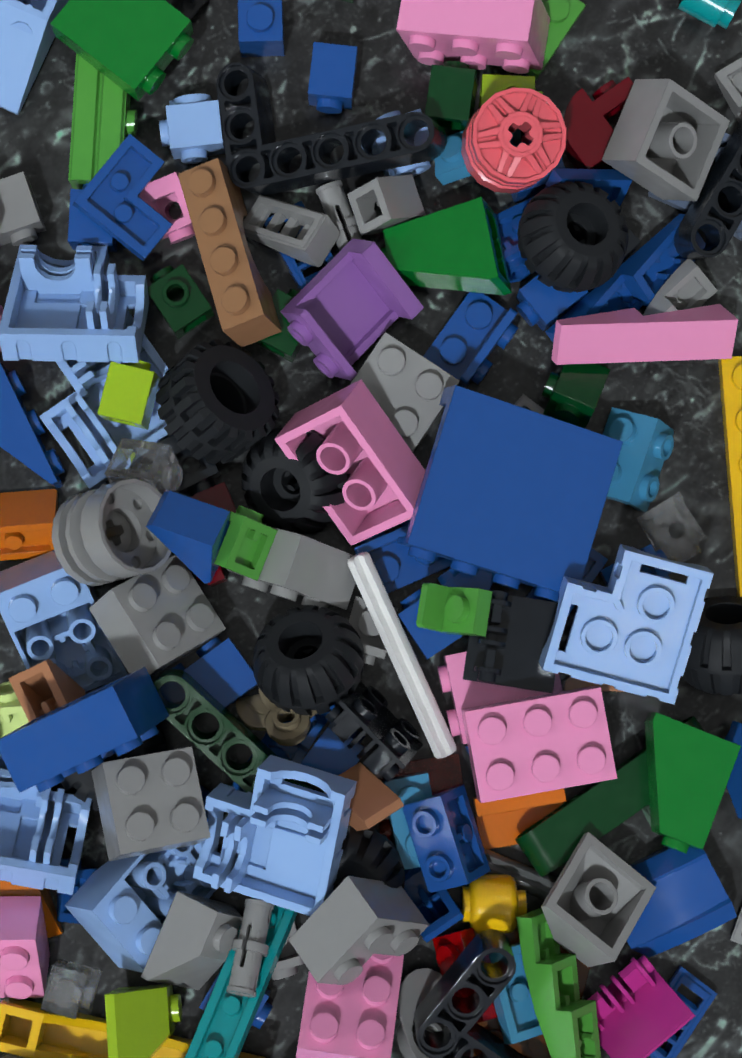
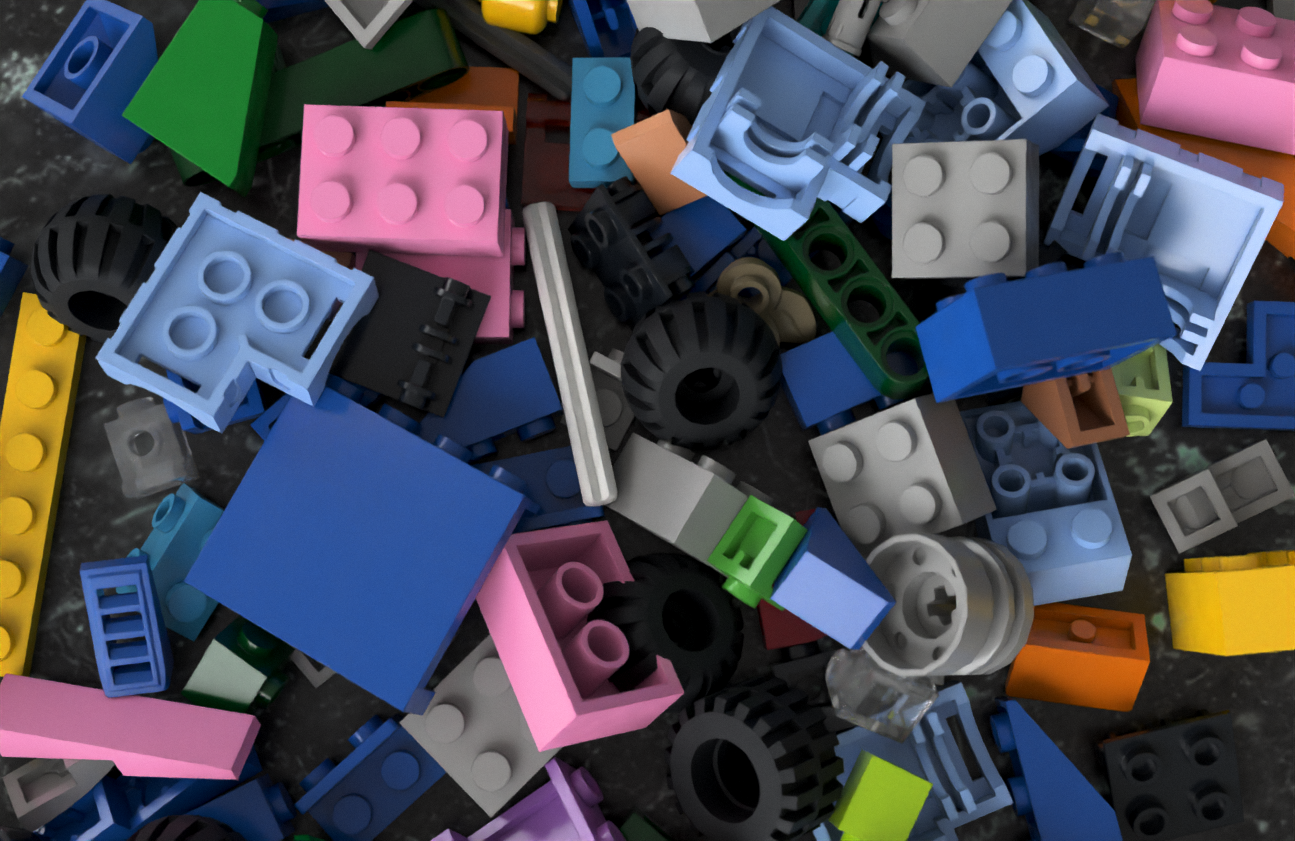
camera: 165 degrees left, 0 degrees up
blue bracket [403,784,491,893] -> none
bright green bracket [416,583,493,637] -> none
none -> blue slope [80,555,174,698]

